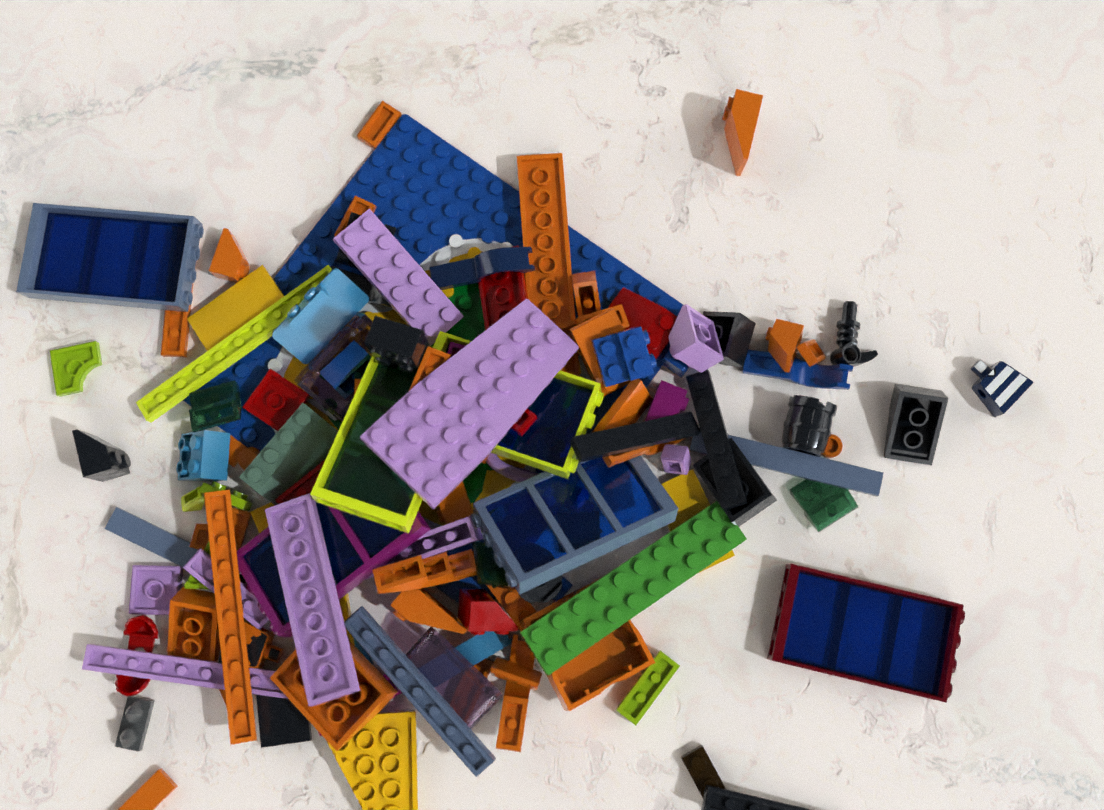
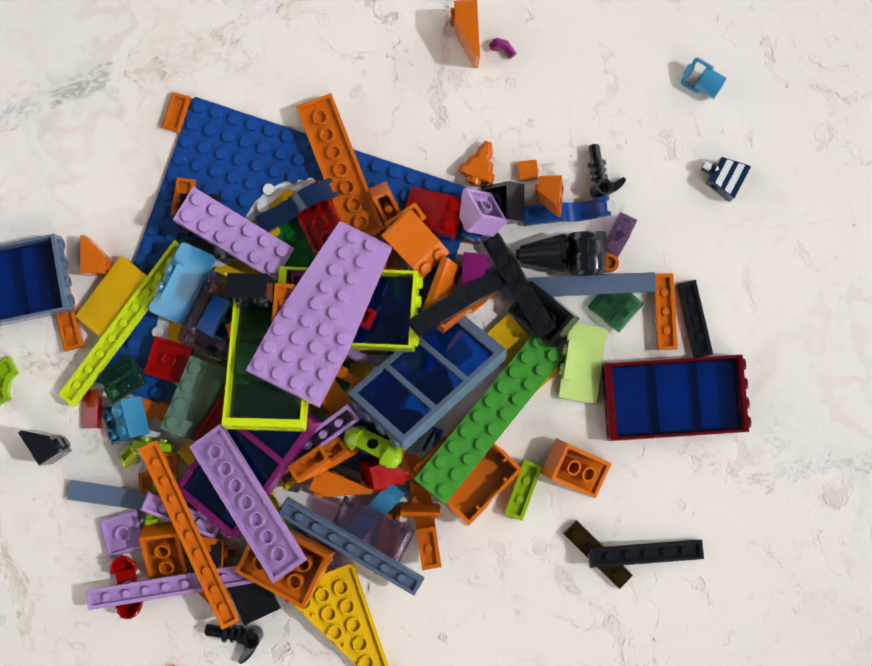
camera: 20 degrees left, 5 degrees up
dark grey tile [115,696,155,752] -> none
blue plate [591,326,657,387] -> none
lavender slope [660,444,691,475] -> none
orange tile [796,339,826,367] -> none
black slope [884,383,949,466] -> none
none -> red slope [81,390,103,428]
none -> black piece [204,624,264,664]
none -> yellow slope [280,471,297,490]
none -> orange plate [337,366,365,386]
none -> lime piece [344,425,402,468]
none -> orange rock [457,141,495,187]
none -> magenta arm [489,38,517,59]
none -> black cone [516,233,568,272]
none -> orange tile [518,160,538,181]
none -> orange slope [540,438,612,498]
none -> yellowish green bracket [559,323,607,403]
none -> clear purple slope [604,212,637,258]
none -> orange plate [654,273,678,350]
none -> black tile [676,280,713,358]
none -> dark azure piece [681,57,726,99]

